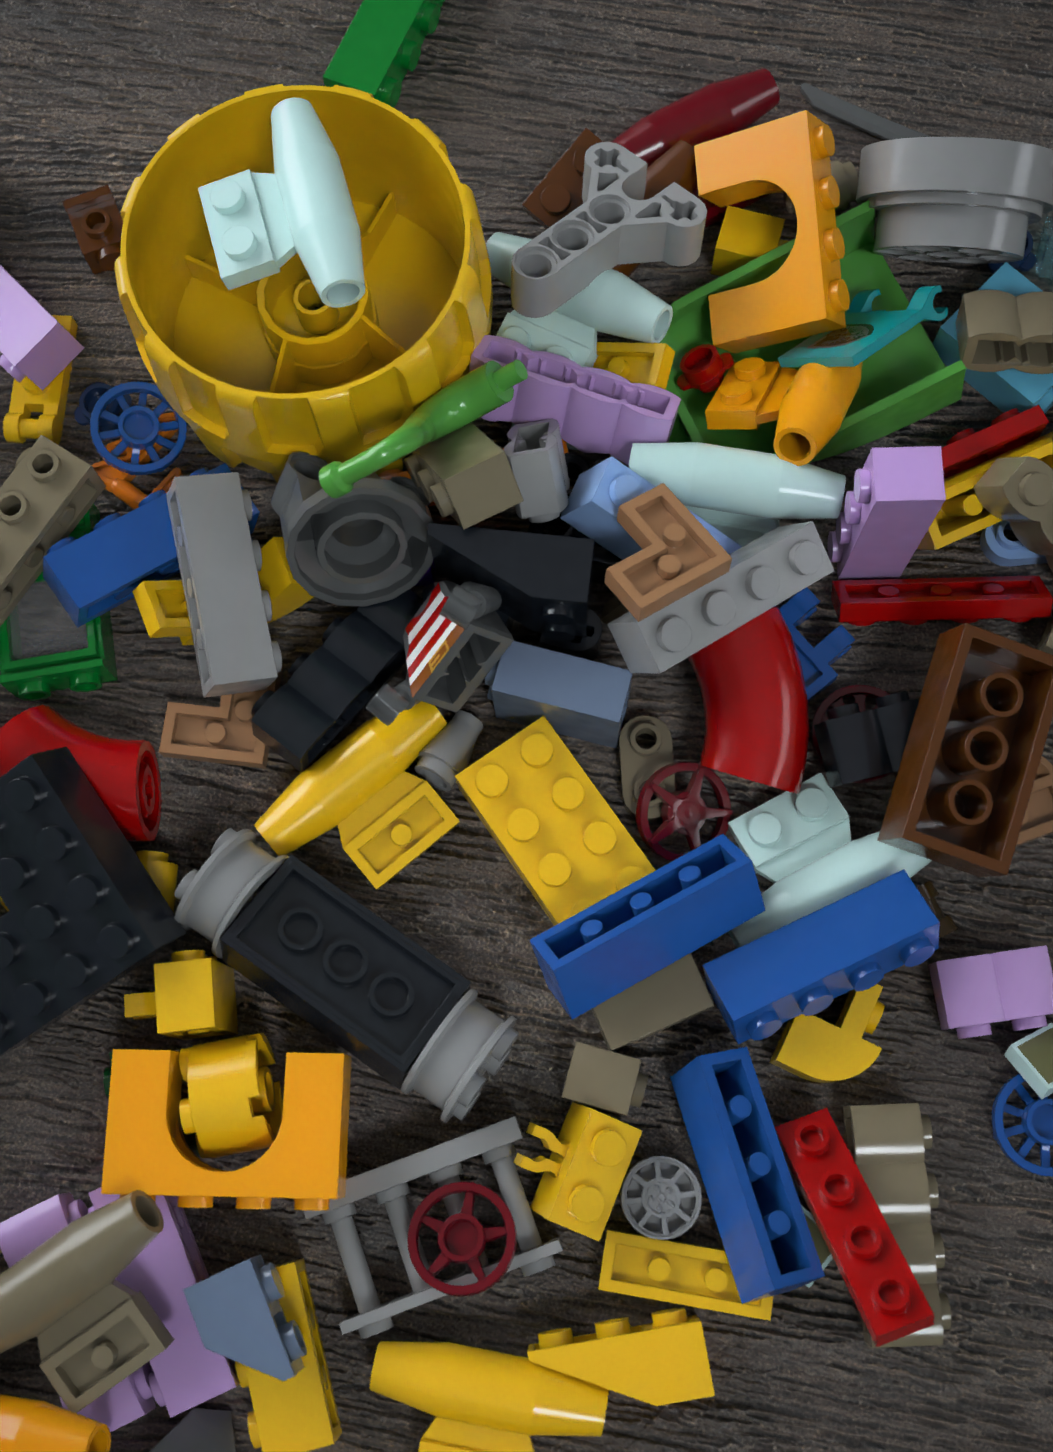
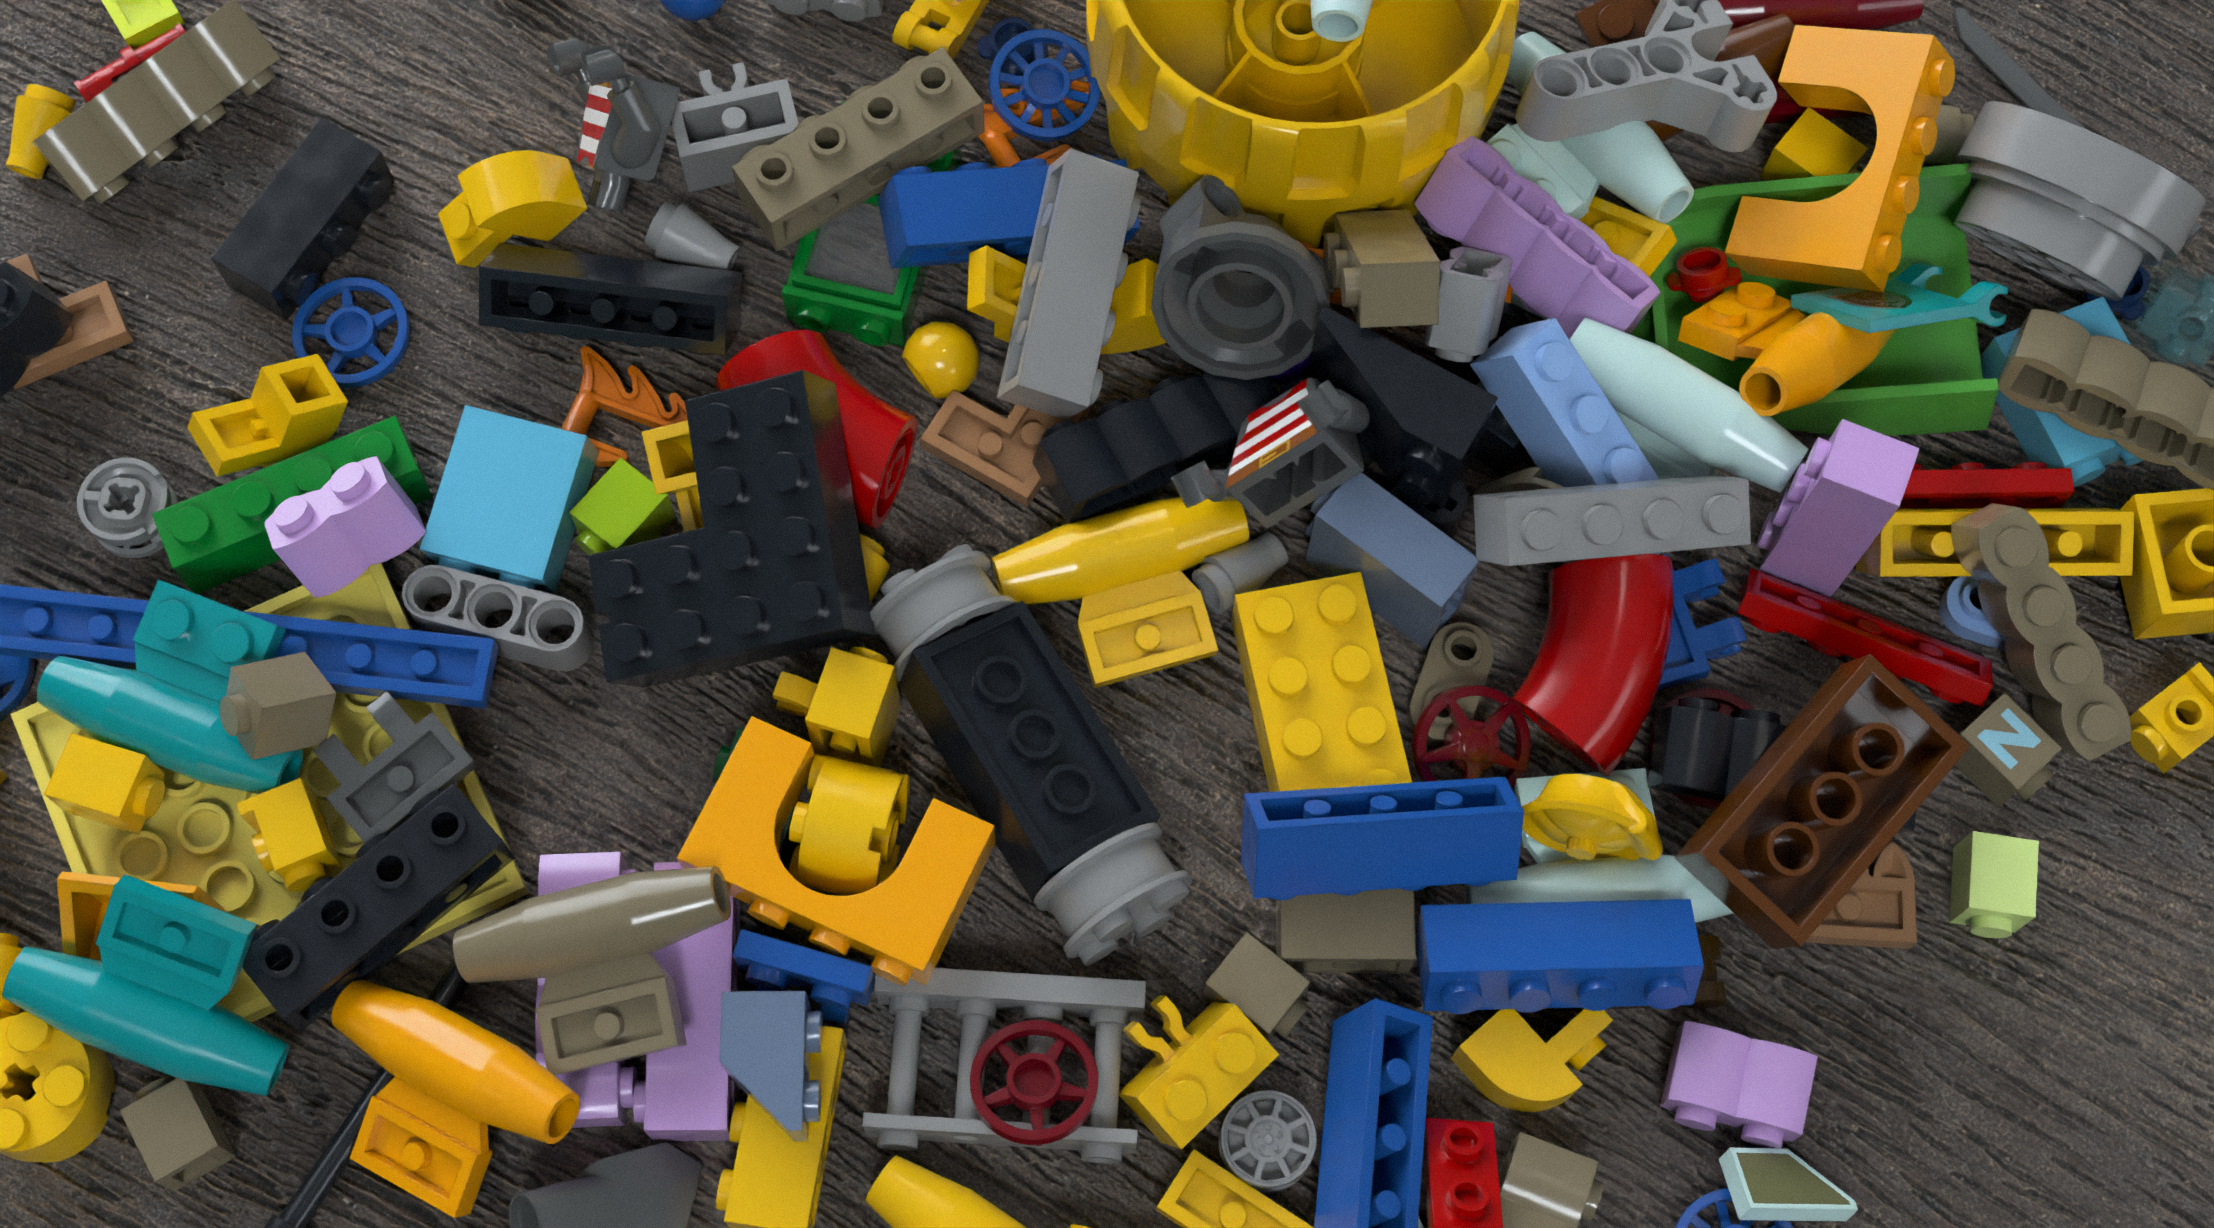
camera: 15 degrees right, 5 degrees down
bright green animal [319,359,528,499] -> none
medium nougat plate [604,483,732,622] -> none
none -> blue plate [733,929,875,1026]
none -> yellow piece [902,321,980,398]
none -> yellow piece [1522,774,1663,861]

